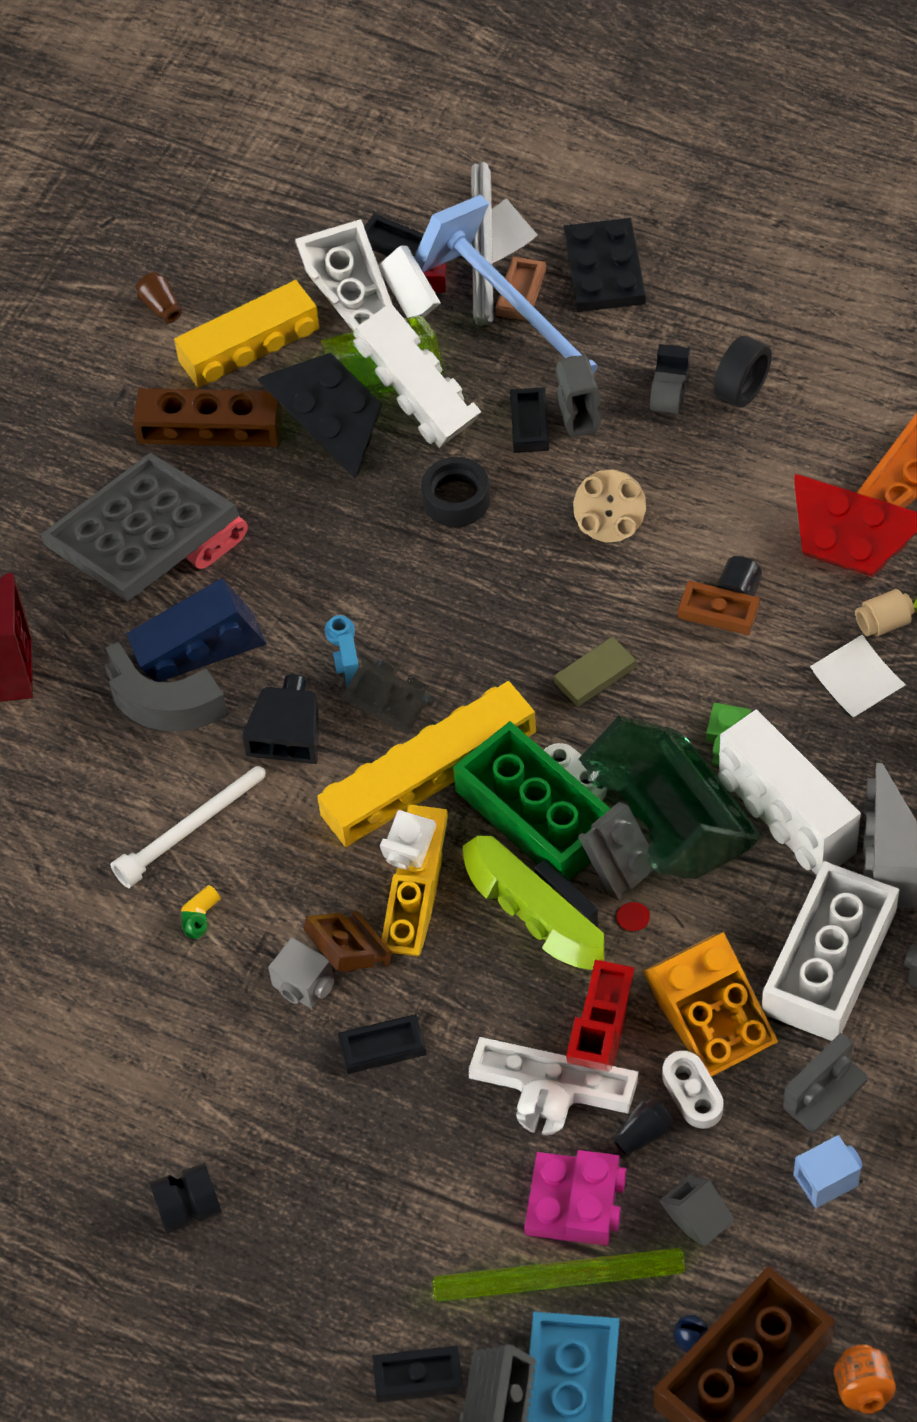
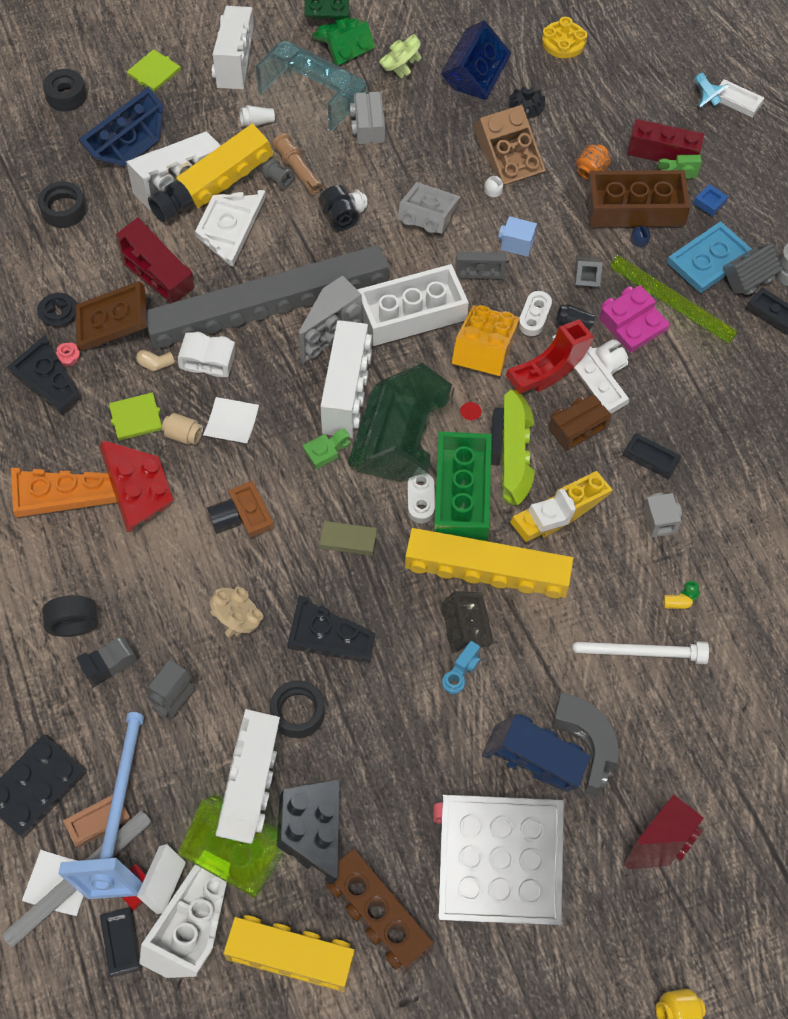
camera: 140 degrees left, 5 degrees up
black torso [242,674,319,764] -> none
reddish brown plate [304,911,392,972] -> none
black tile [510,387,549,453] -> none
flat silver plate [578,802,659,900] -> none
none -> black wing [287,594,375,663]
none -> reddish brown brick [549,394,611,451]

